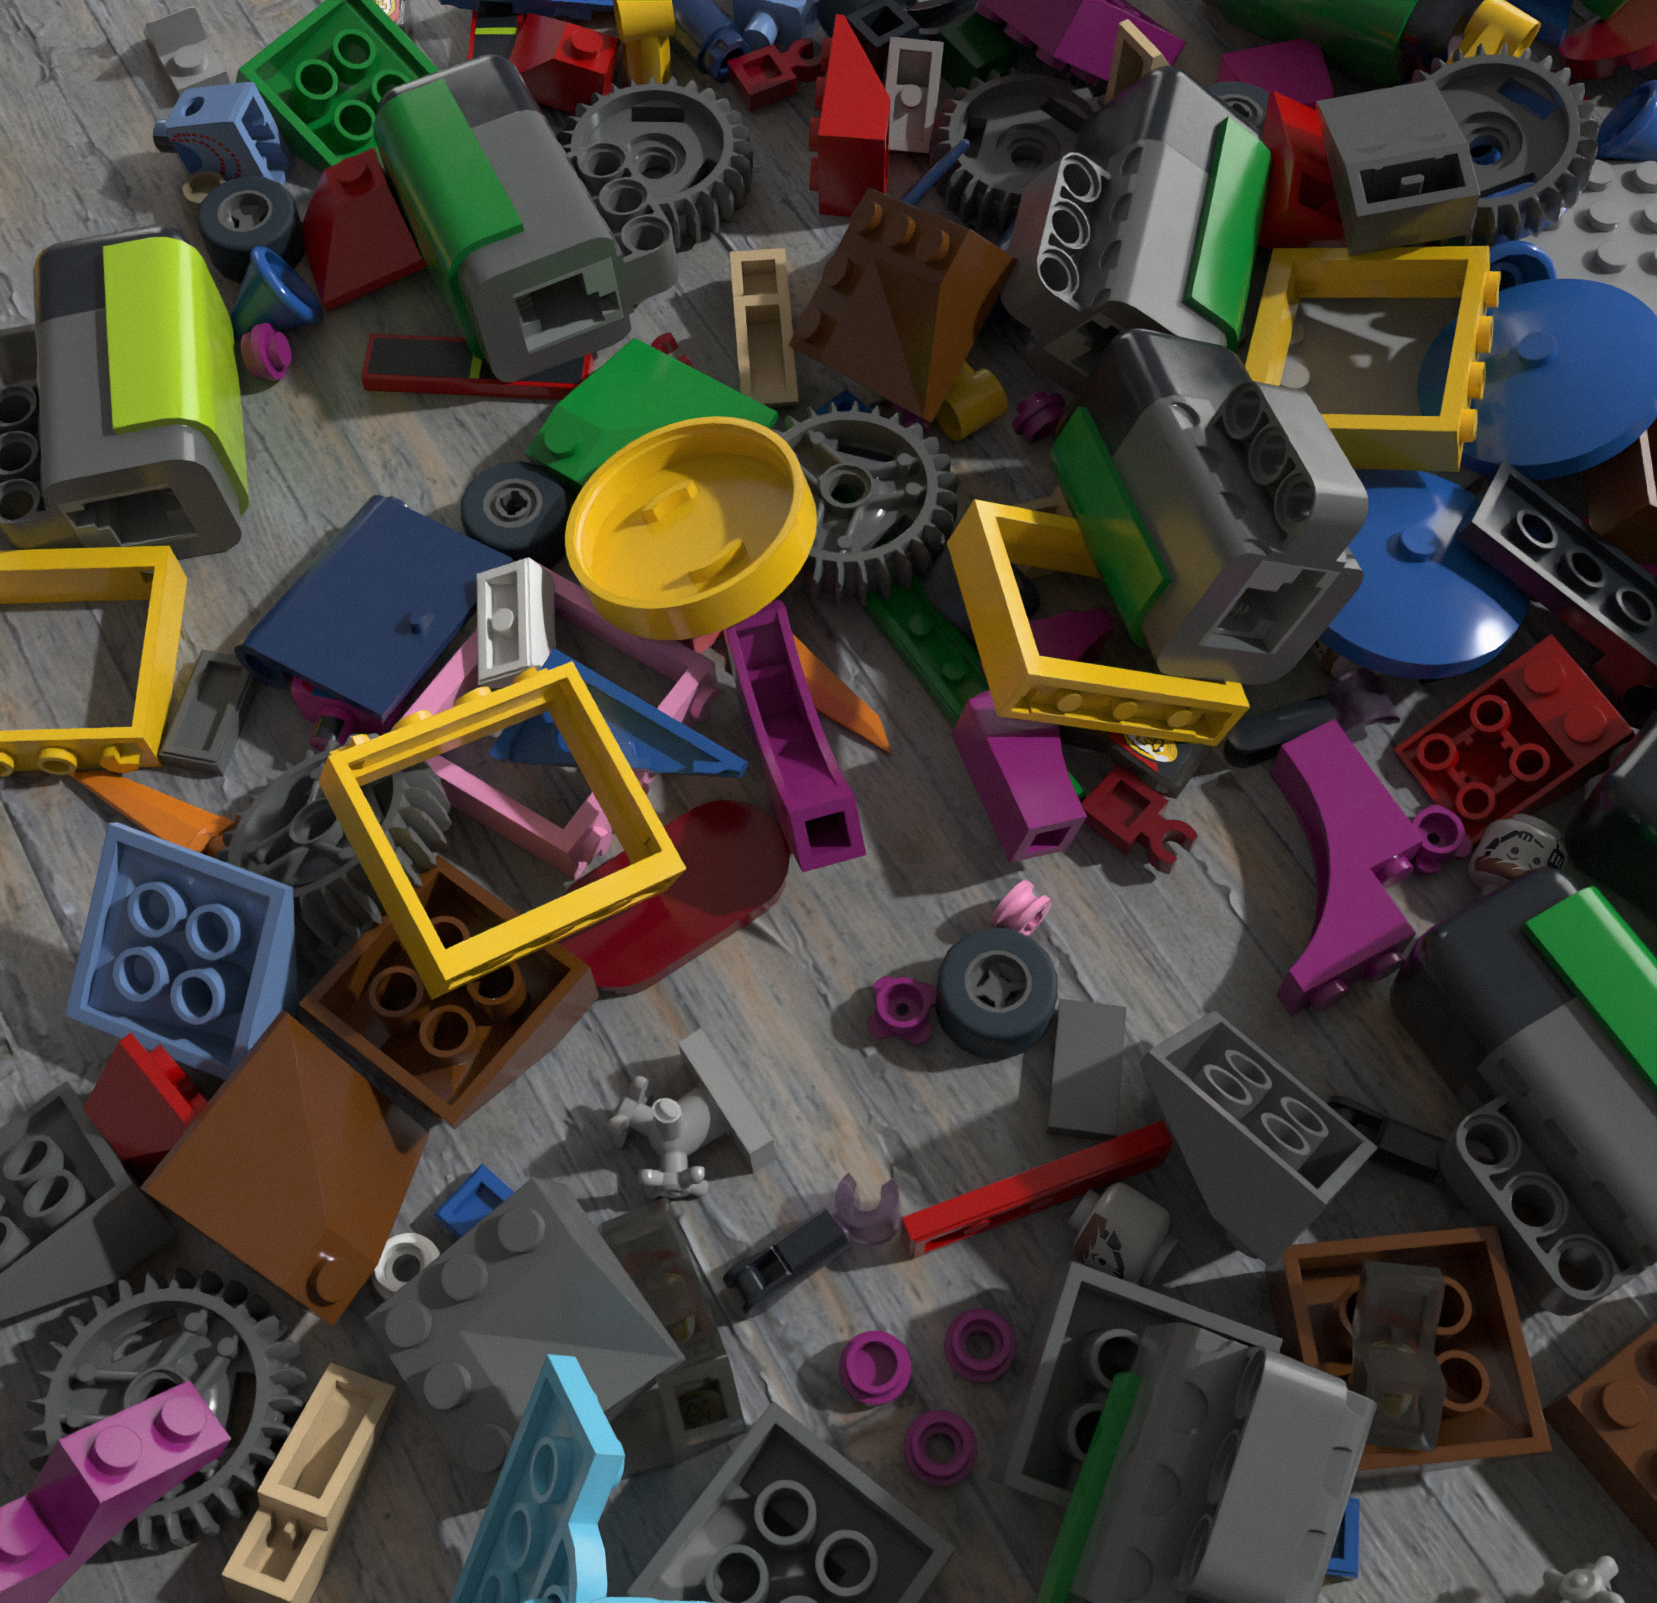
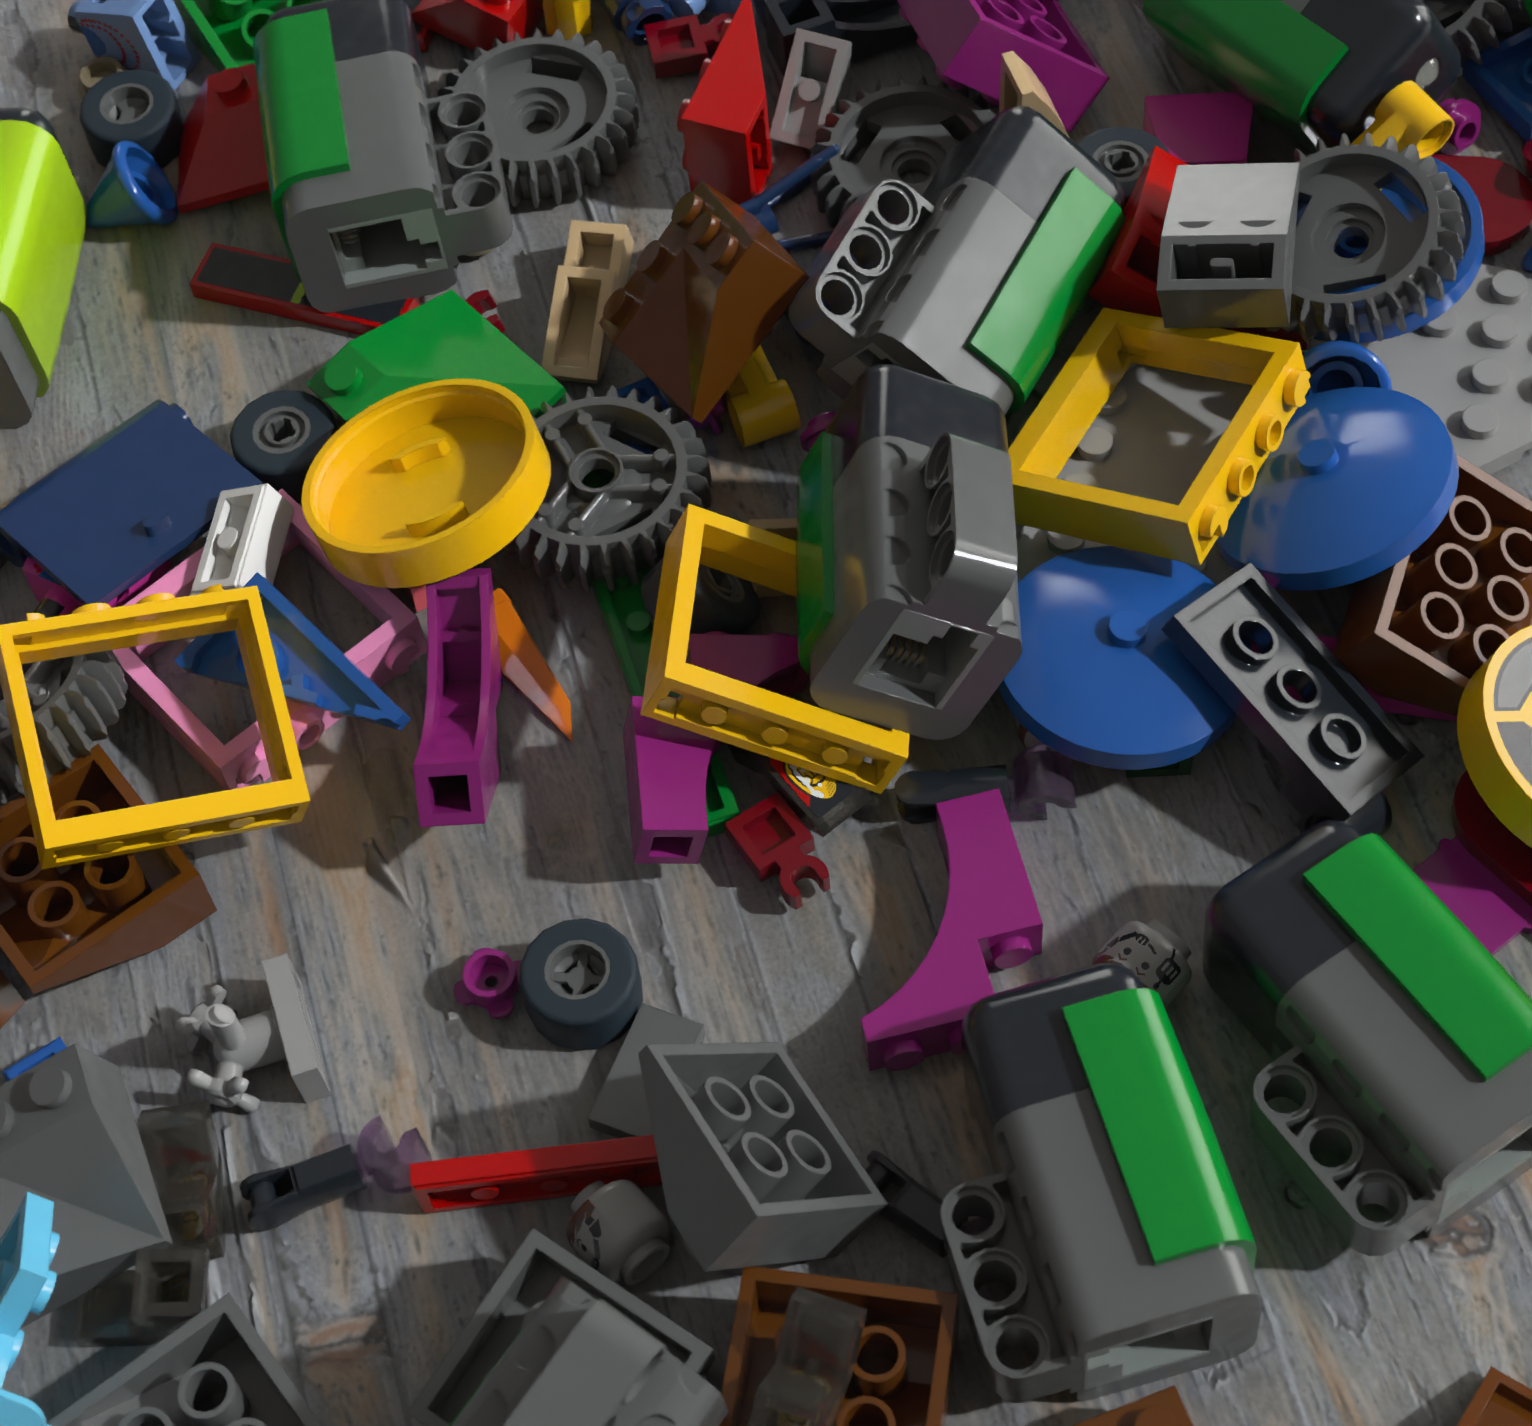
camera: 20 degrees right, 5 degrees down
magenta plate [241,323,292,381] -> none
dark red tile [557,800,790,995] -> none
magenta plate [839,1331,911,1406] -> none
magenta plate [903,1410,977,1488] -> none
dark green brick [938,12,1019,90] -> none
magenta plate [944,1308,1016,1384] -> none
bright pink bush [989,879,1053,936] -> none
red slope [1393,634,1635,848] -> none
magenta plate [1410,805,1472,875] -> none

